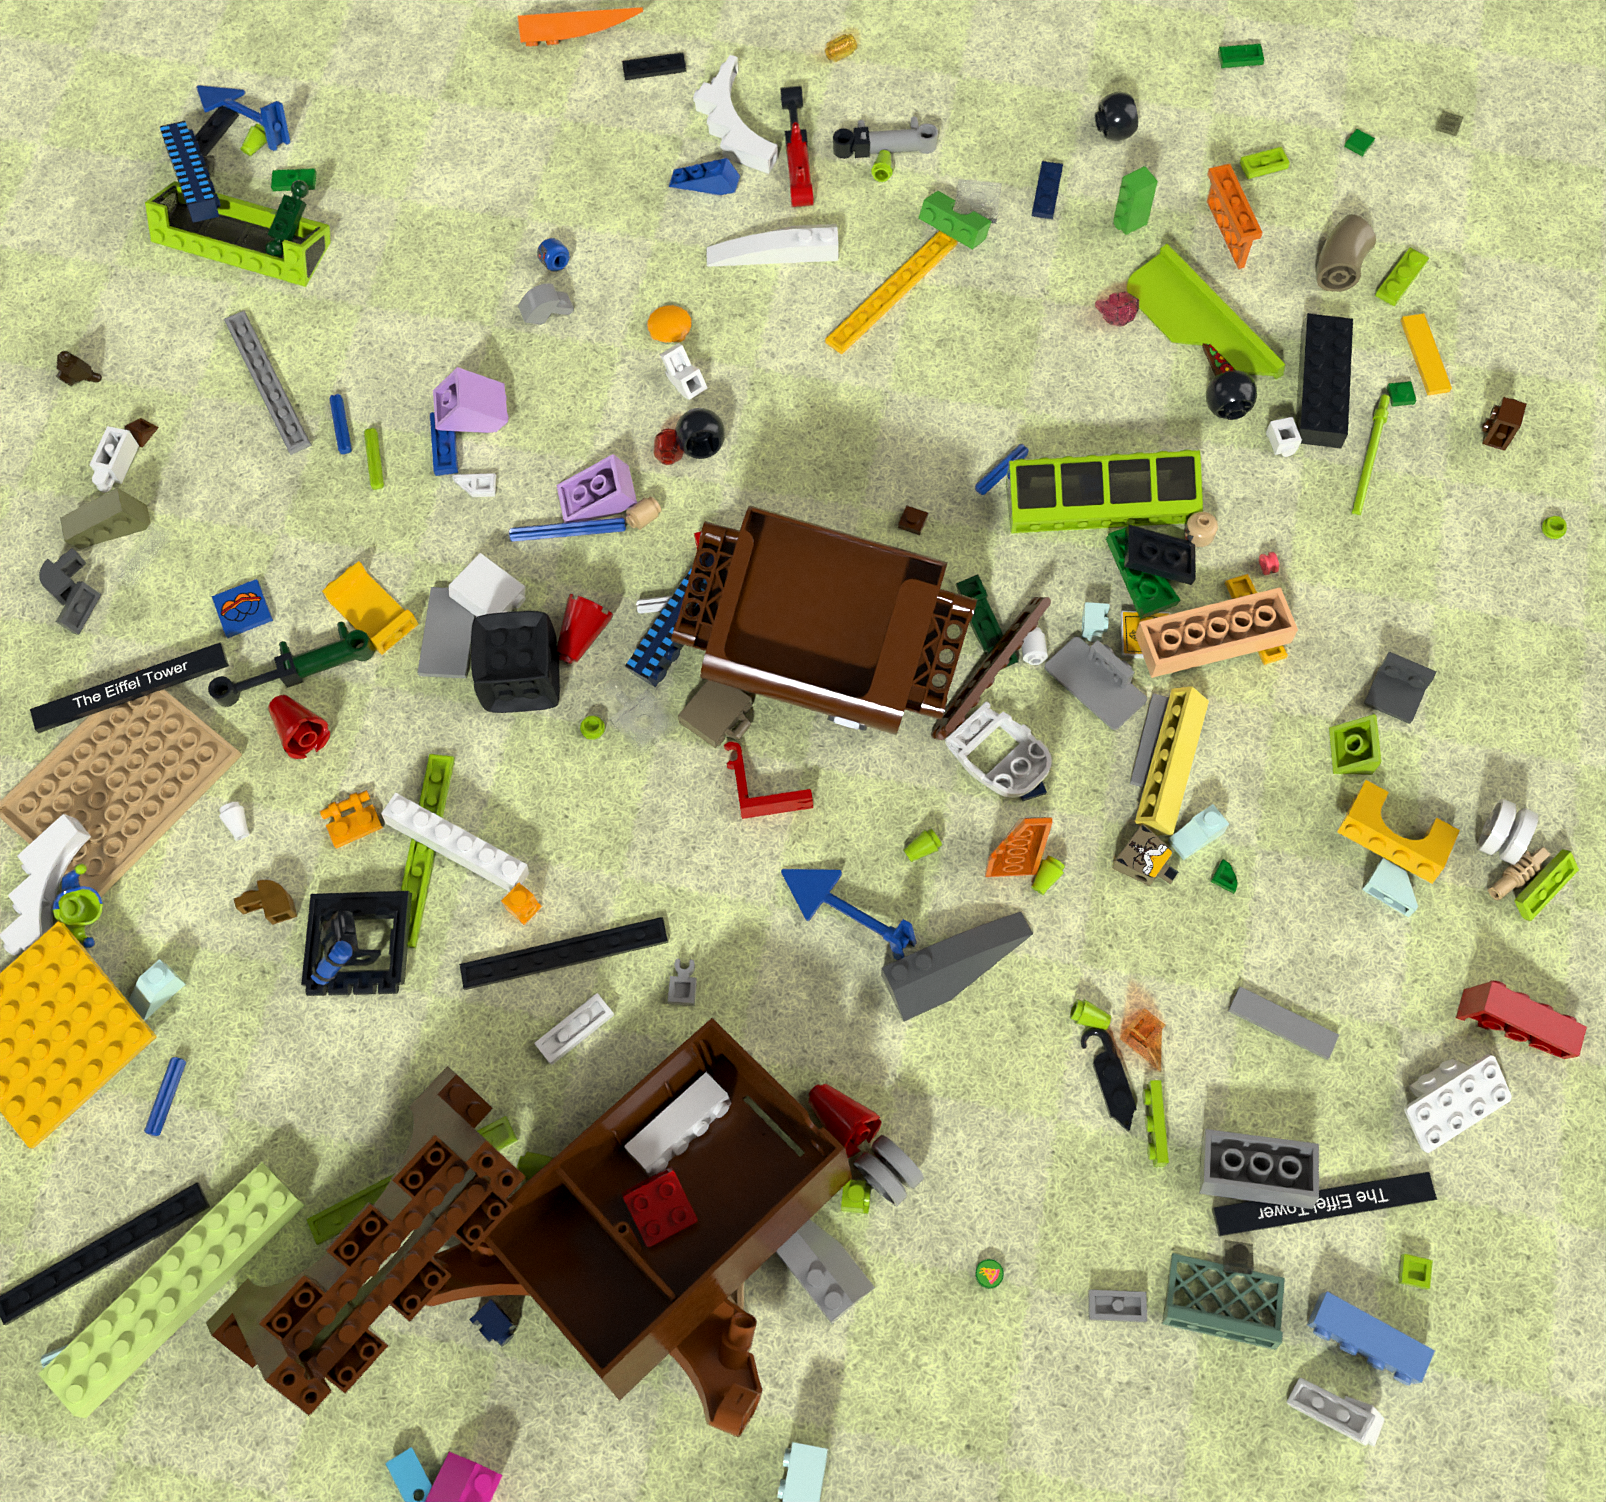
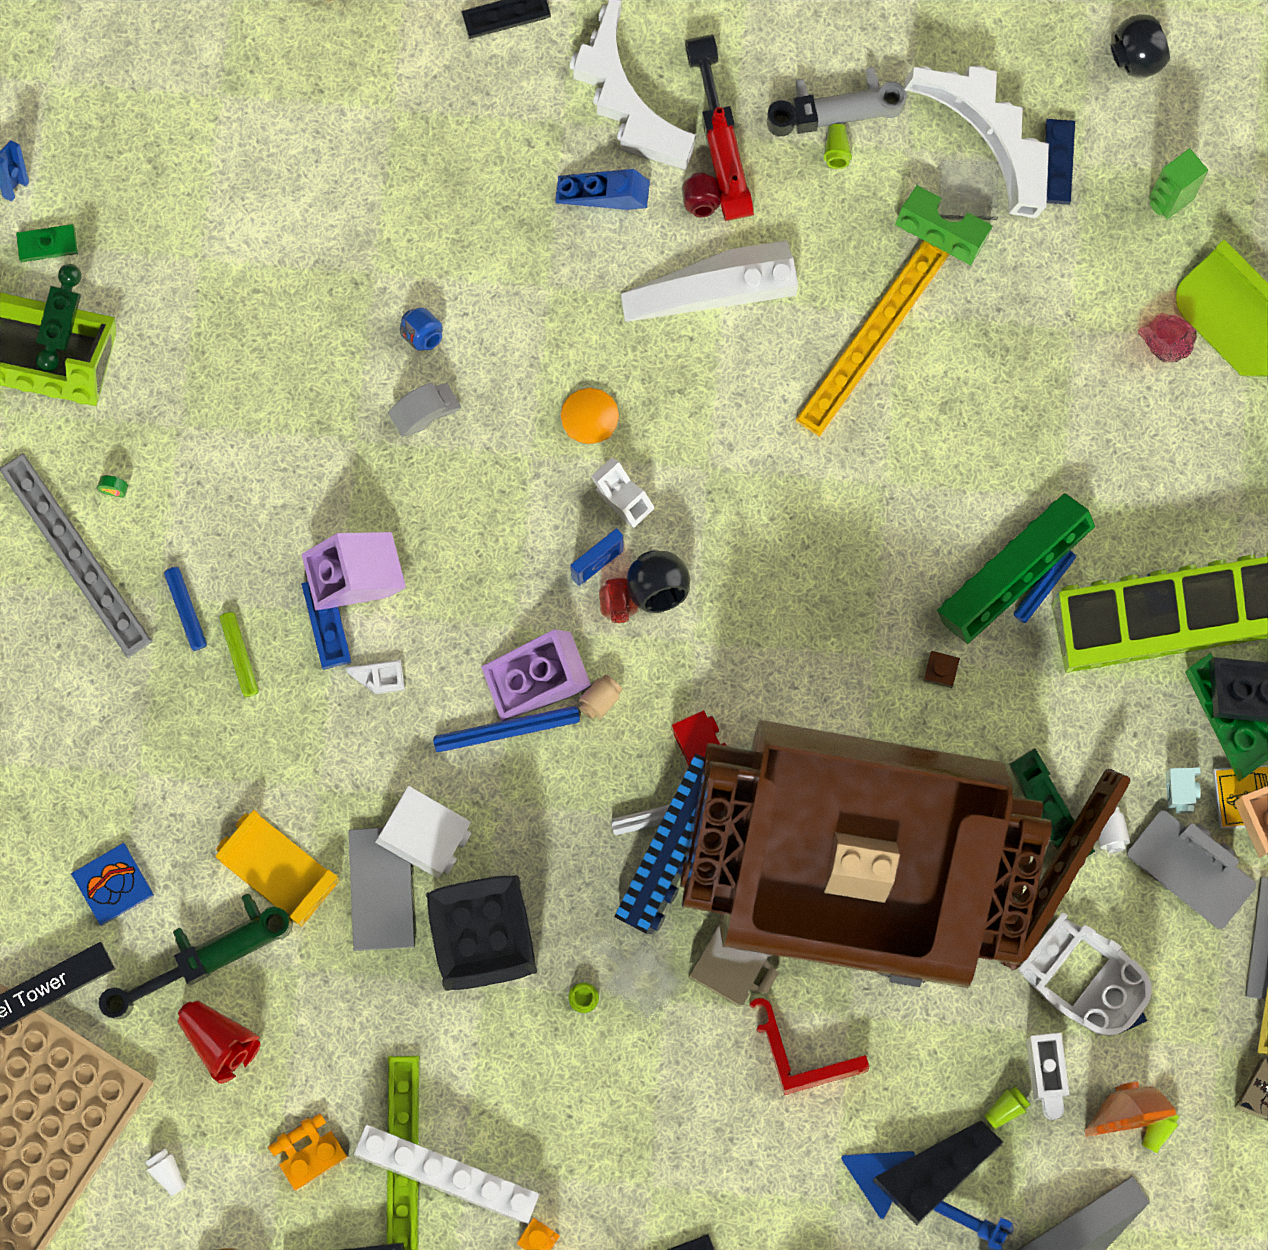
camera: 10 degrees left, 10 degrees up
red cone [556,594,614,664] -> none
none -> green tile [97,475,128,498]
none -> blue tile [570,528,624,586]
none -> dark red head [682,172,721,217]
none -> tan slope [823,832,900,903]
none -> black wing [873,1120,1003,1226]
none -> white arch [904,66,1049,218]
none -> green brick [937,493,1095,644]
none -> white brick [1026,1033,1069,1120]

